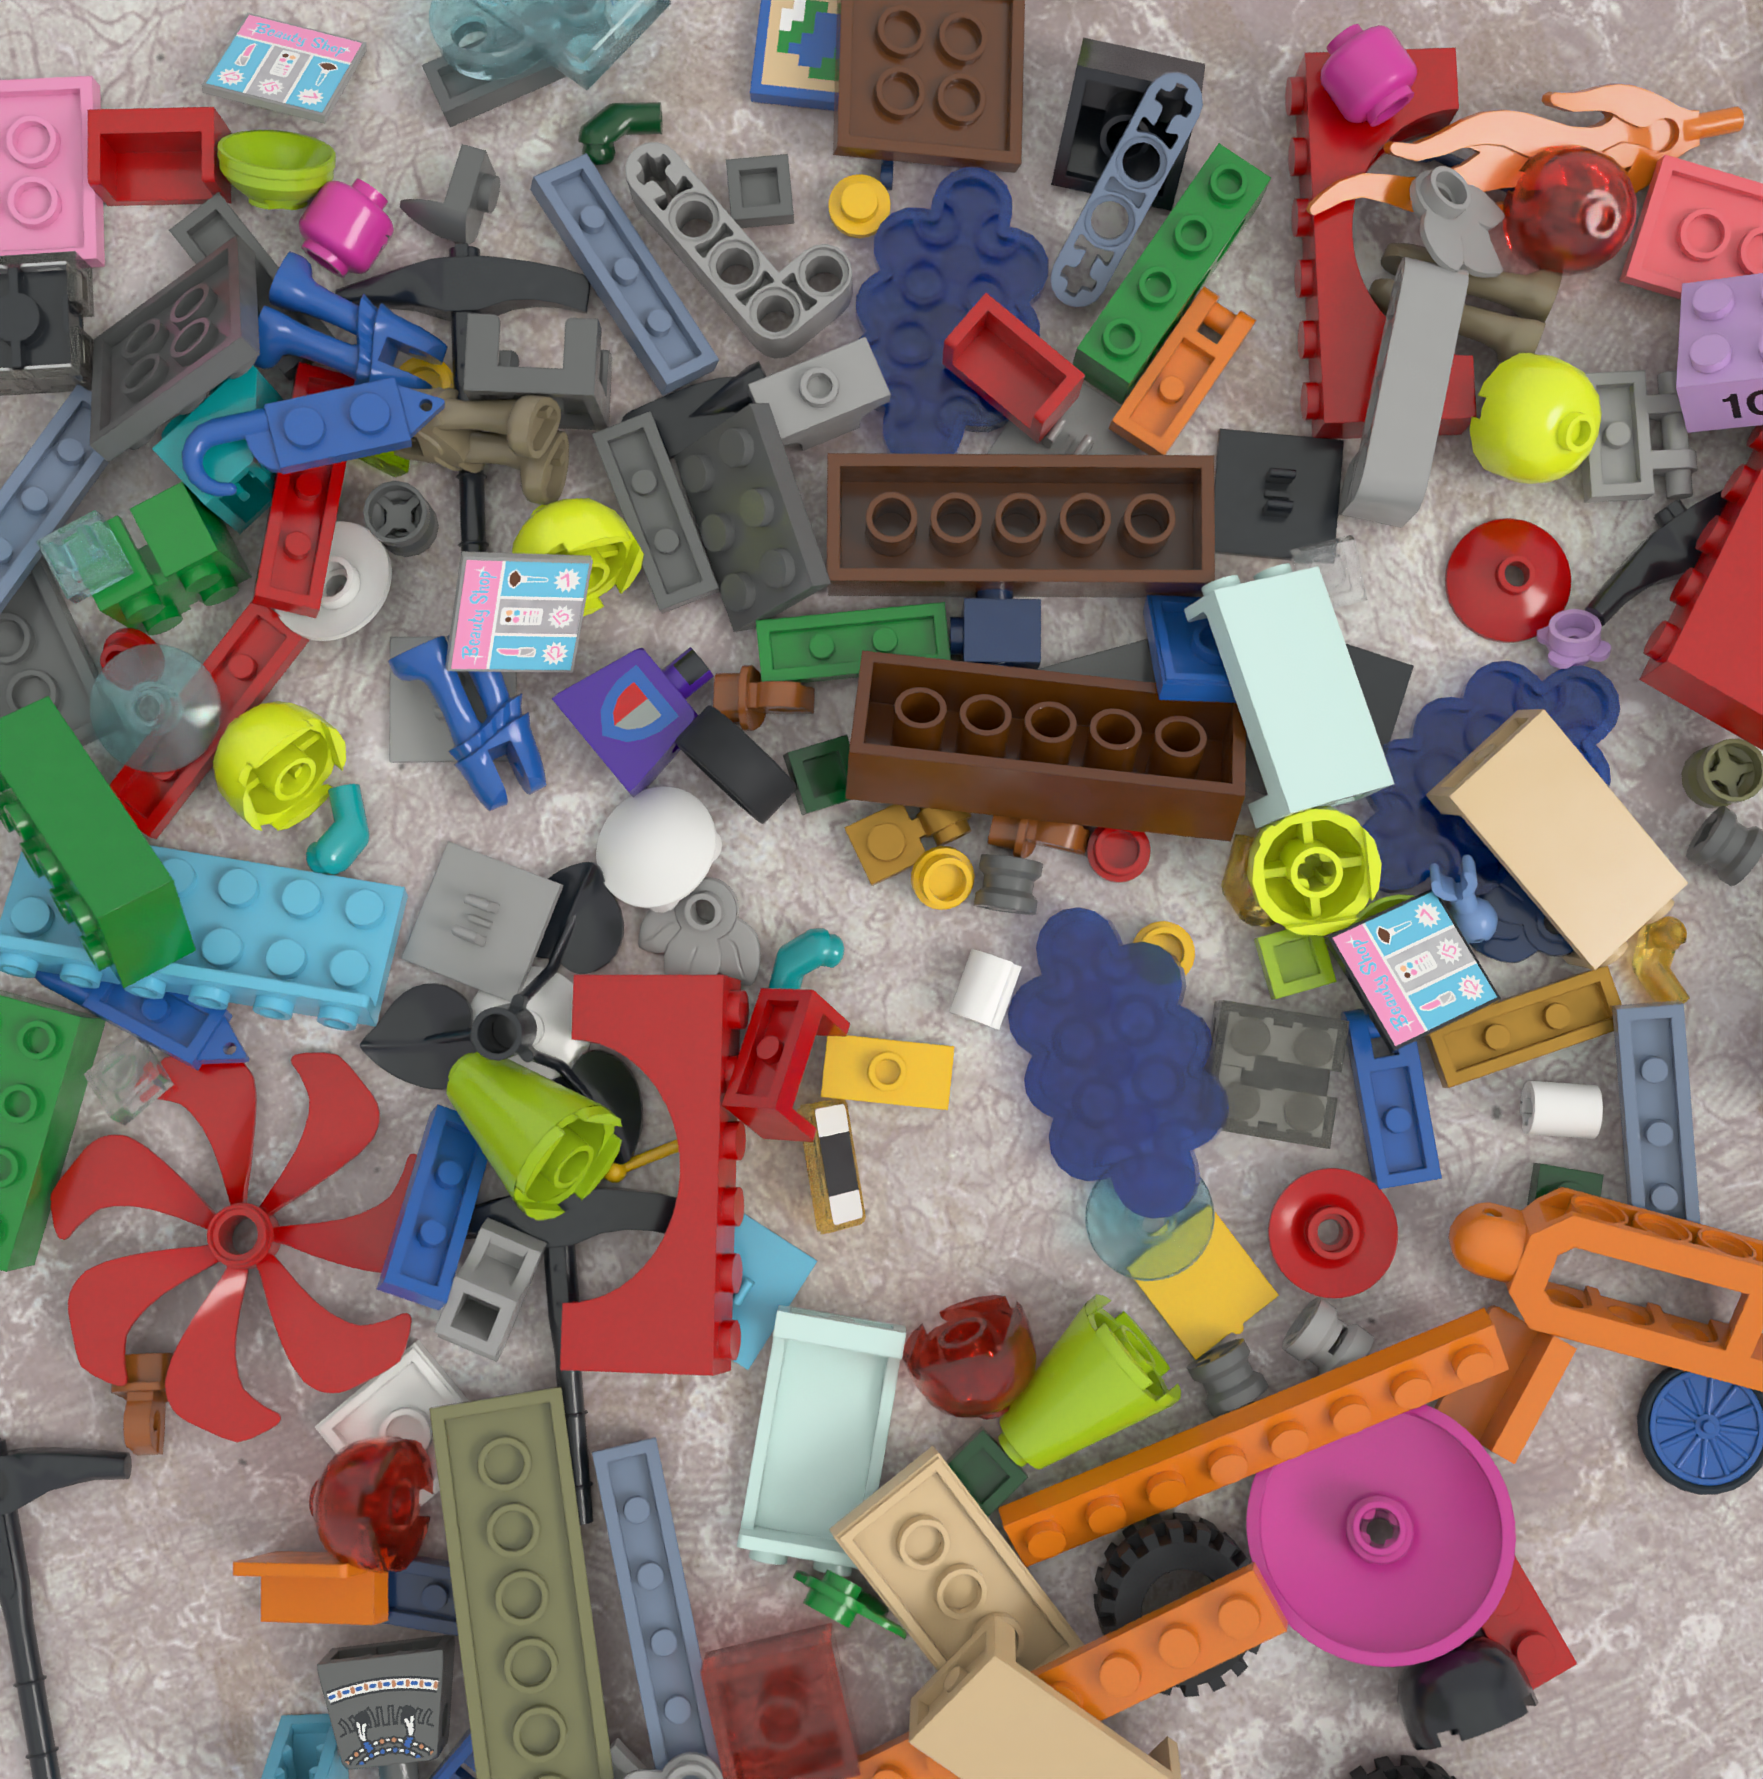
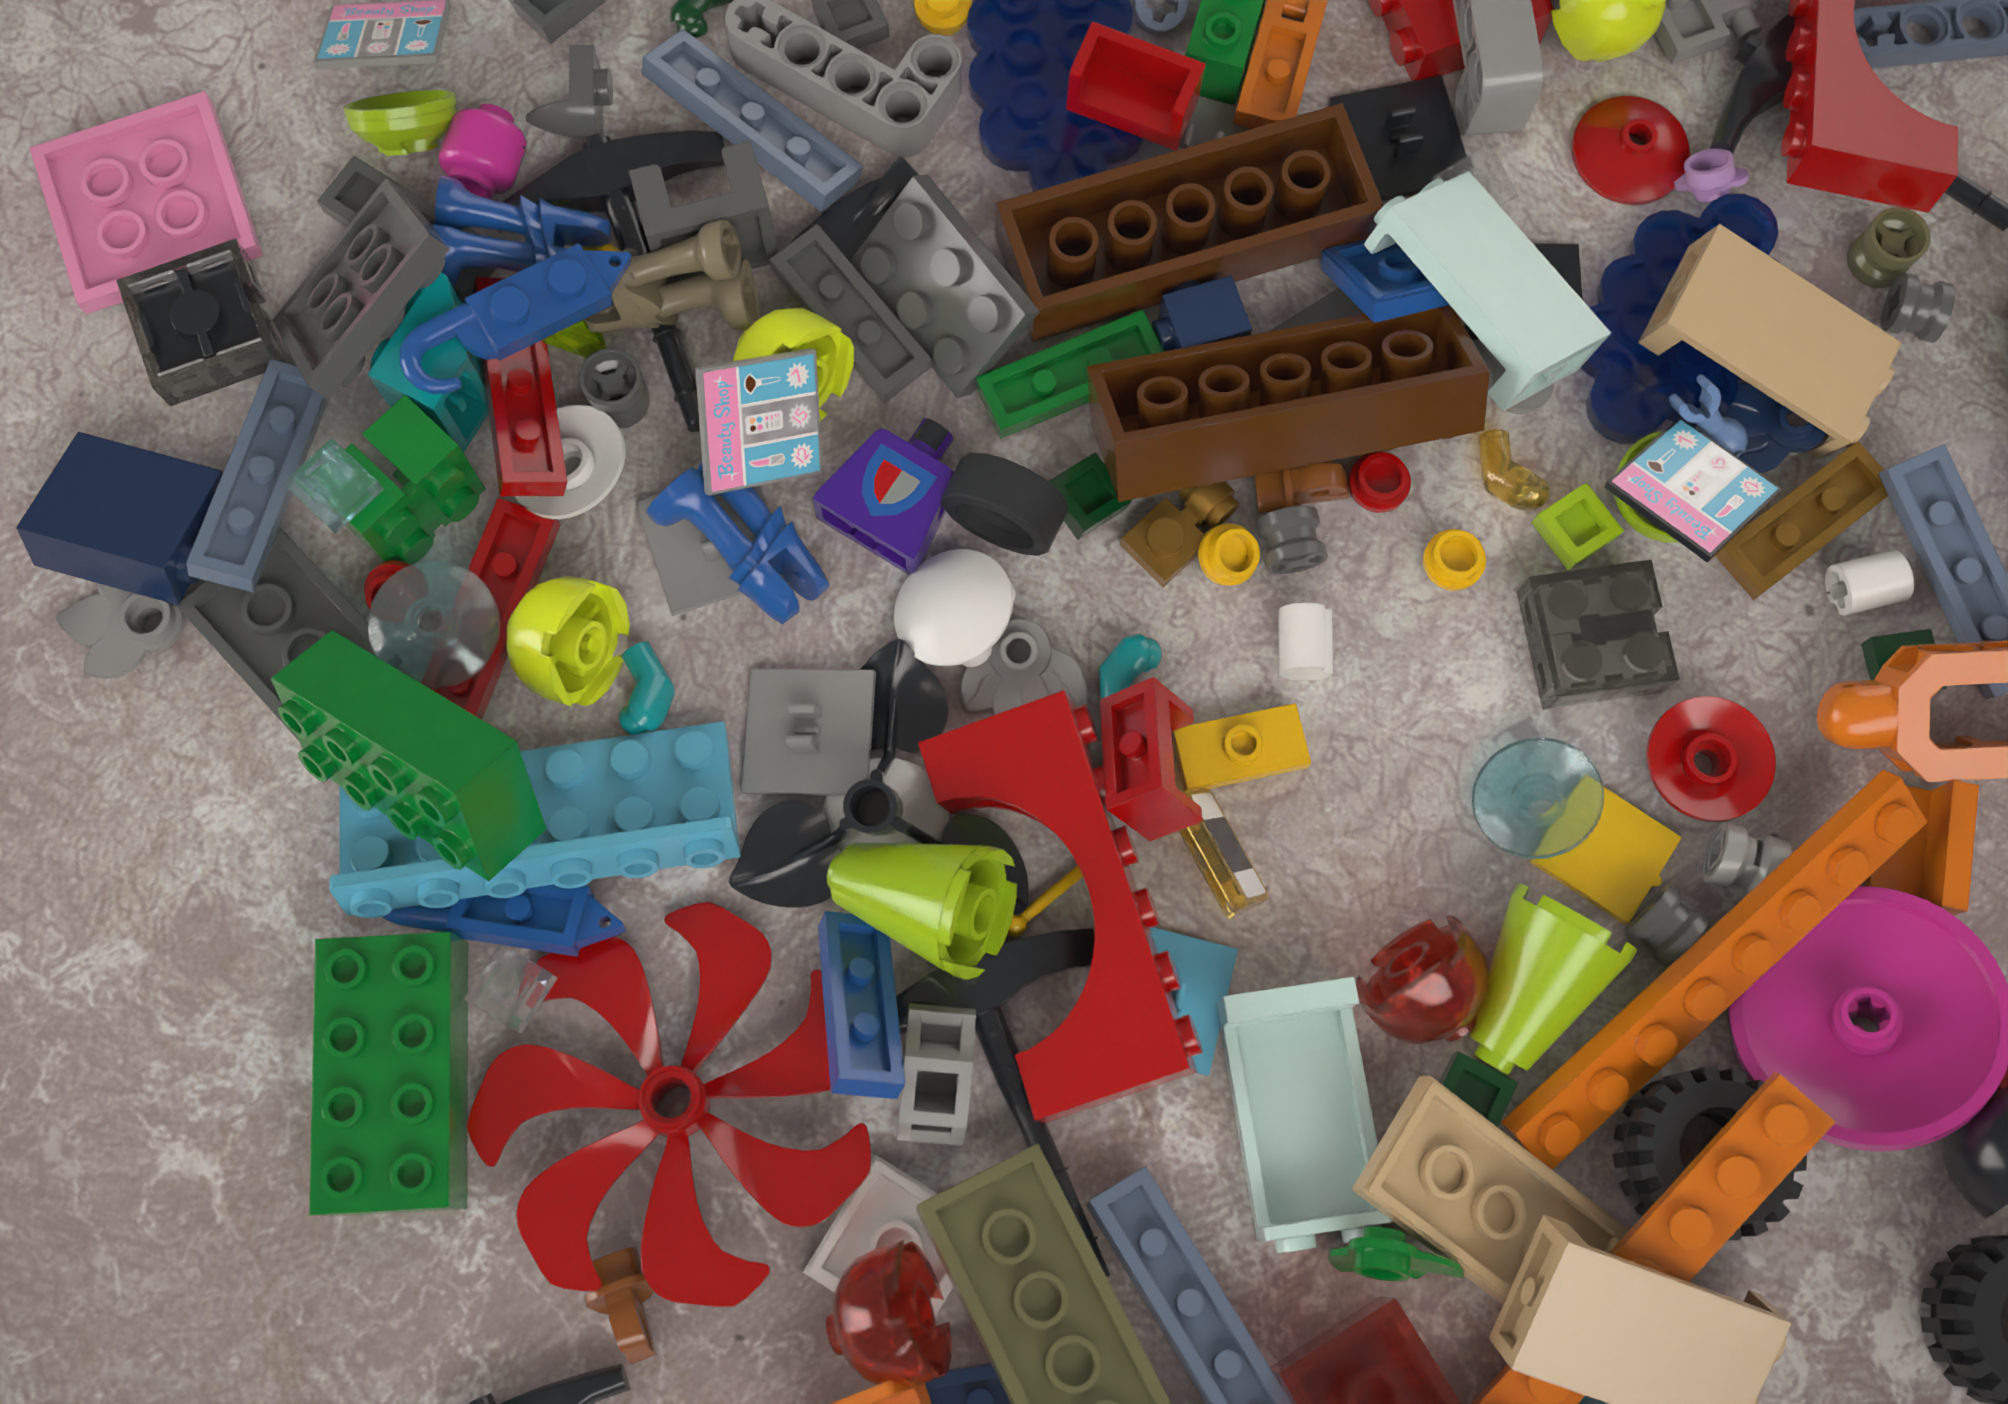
camera: 20 degrees left, 10 degrees down
red panel [87,107,231,206] -> none
dark orange piece [713,665,815,731] -> none
light grey brick [748,337,891,451] -> none
clear blue plate [1008,907,1229,1219] -> none
neon yellow cylinder [1247,806,1382,936] -> none
blue plate [1341,1009,1442,1189] -> none
clear yellow arm [1632,916,1690,1004] -> none

